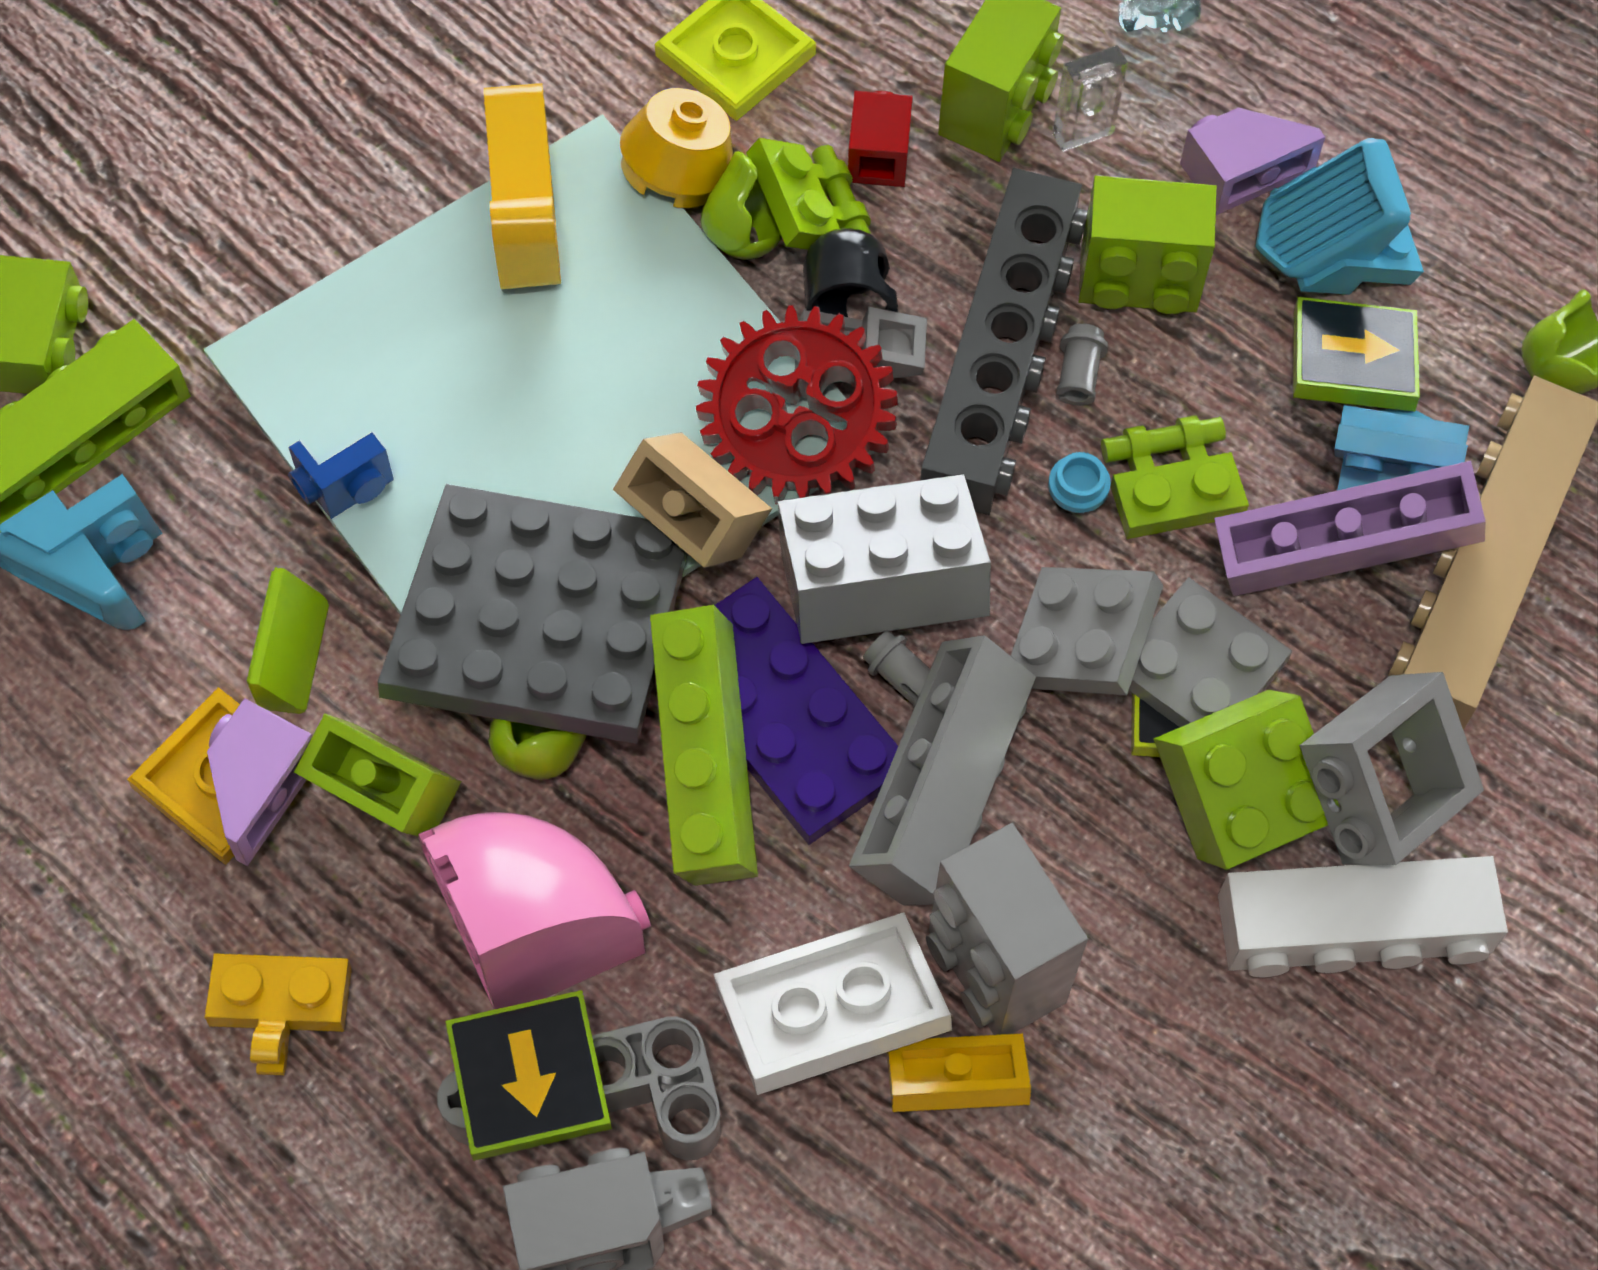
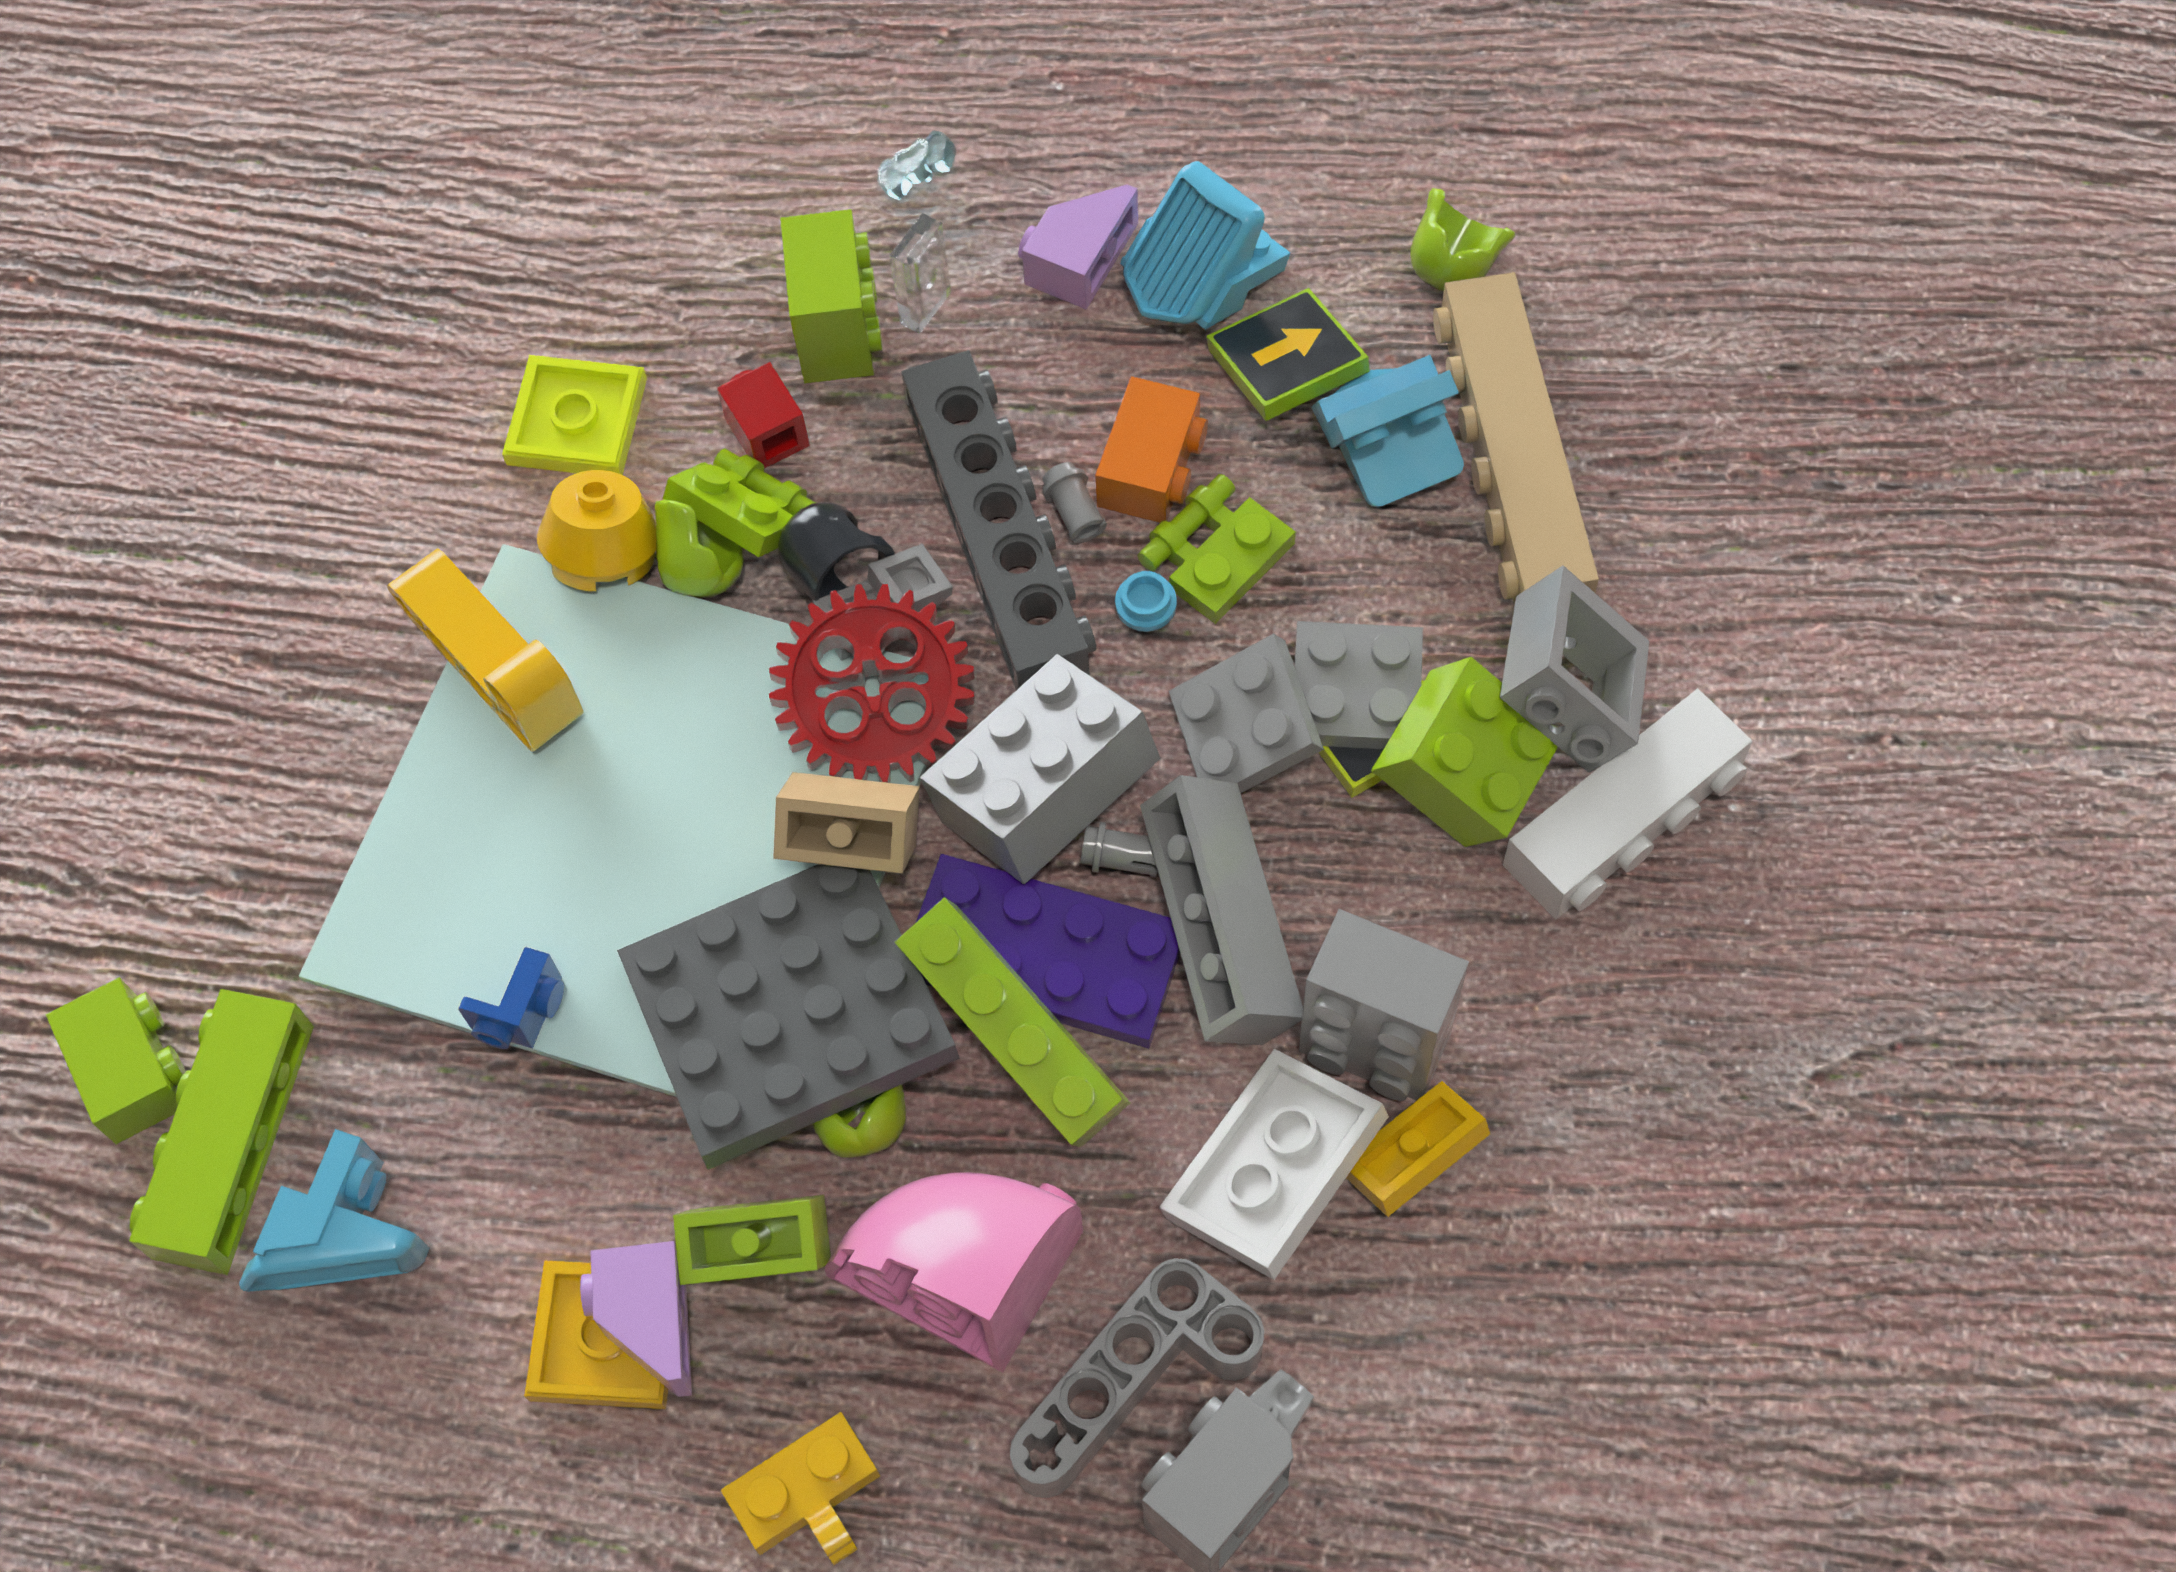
camera: 30 degrees left, 0 degrees up
lime slope [247,567,329,714] -> none
black tile [445,990,612,1161] -> none
lime brick [1078,175,1217,314] -> none
lavender brick [1214,461,1486,596] -> none
none -> orange brick [1095,376,1208,523]

